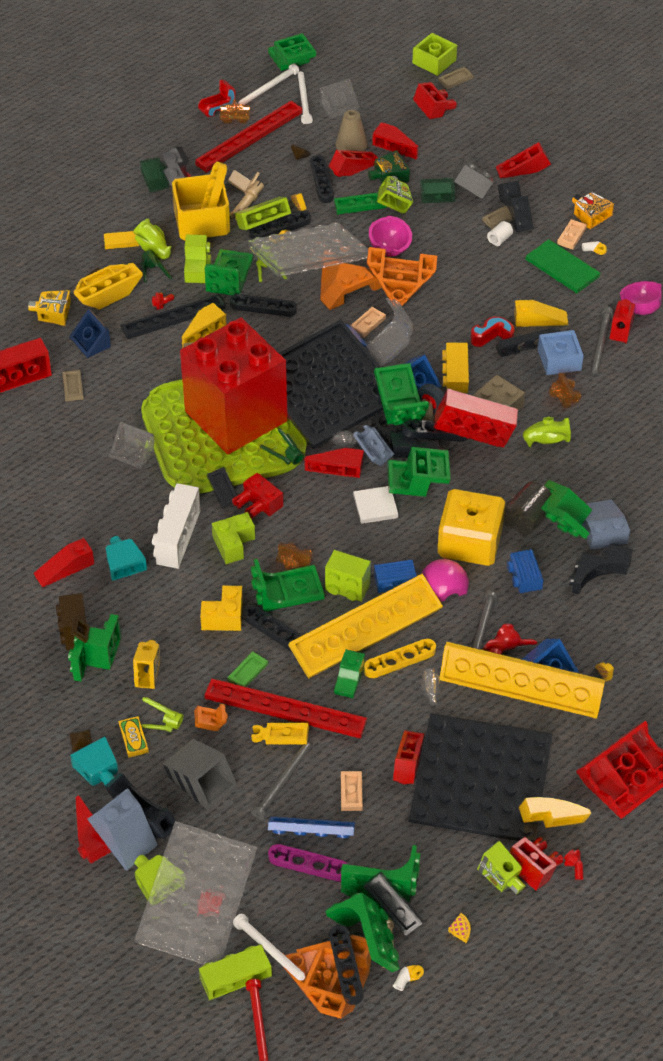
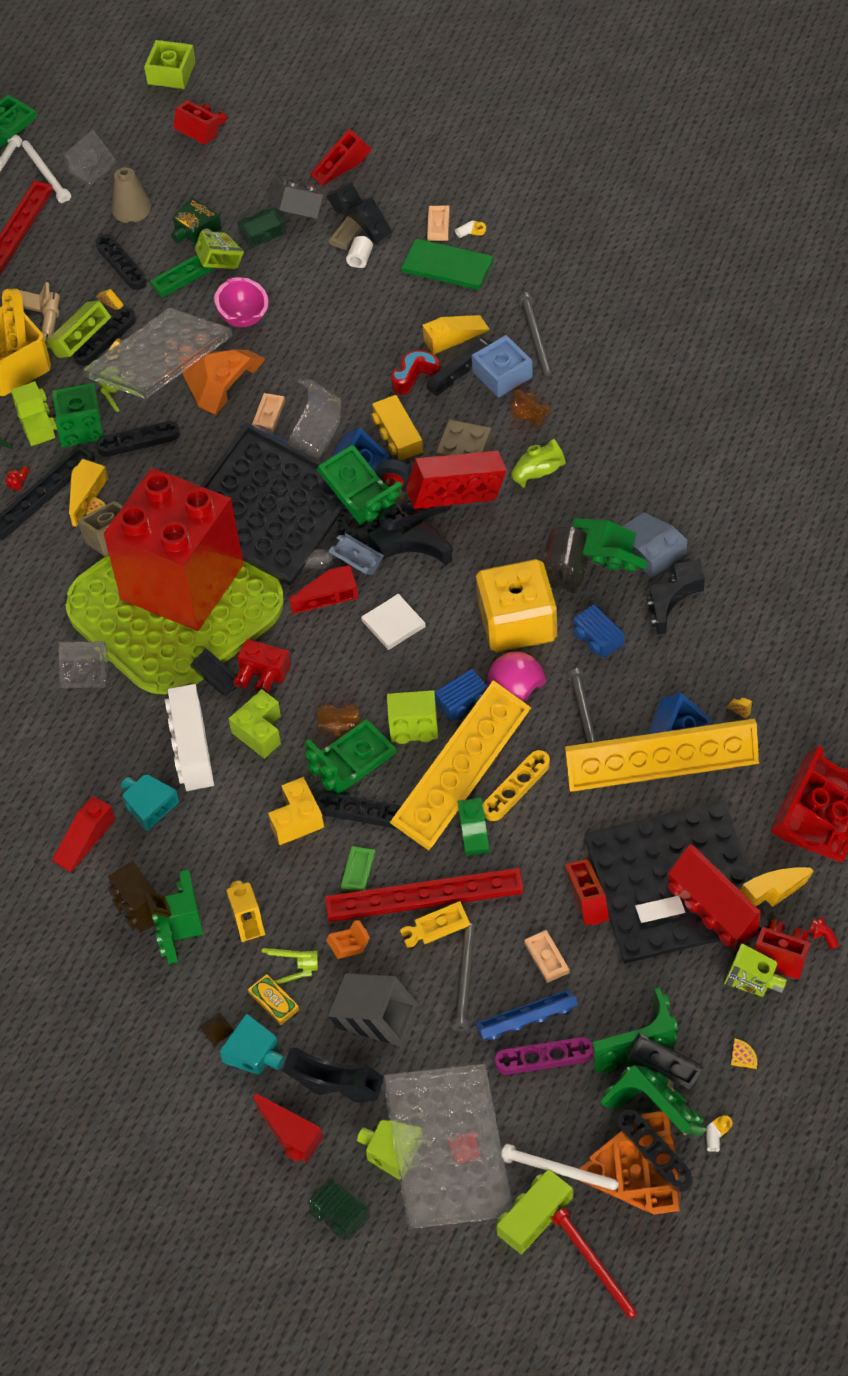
camera: 20 degrees left, 5 degrees up
sand blue slope [88,788,158,870] -> none
dark green plant [260,428,304,465] -> none
dark brown slope [291,145,311,160] -> none
red slope [329,150,378,177] -> none
orange wedge [367,247,437,311] -> none
red slope [372,122,418,160] -> none
green bracket [387,447,451,497] -> none
clear plant [420,669,441,705] -> none
dark tan tile [438,67,473,90] -> none
red animal [483,624,538,655] -> none
light orange torso [572,193,614,229] -> none
red torso [610,299,636,343] -> none
dark pink cylinder [620,281,662,315] -> none
none -> clear green brick [308,1178,370,1240]
none -> white sticker [635,896,685,923]
none -> red slope [668,844,761,952]

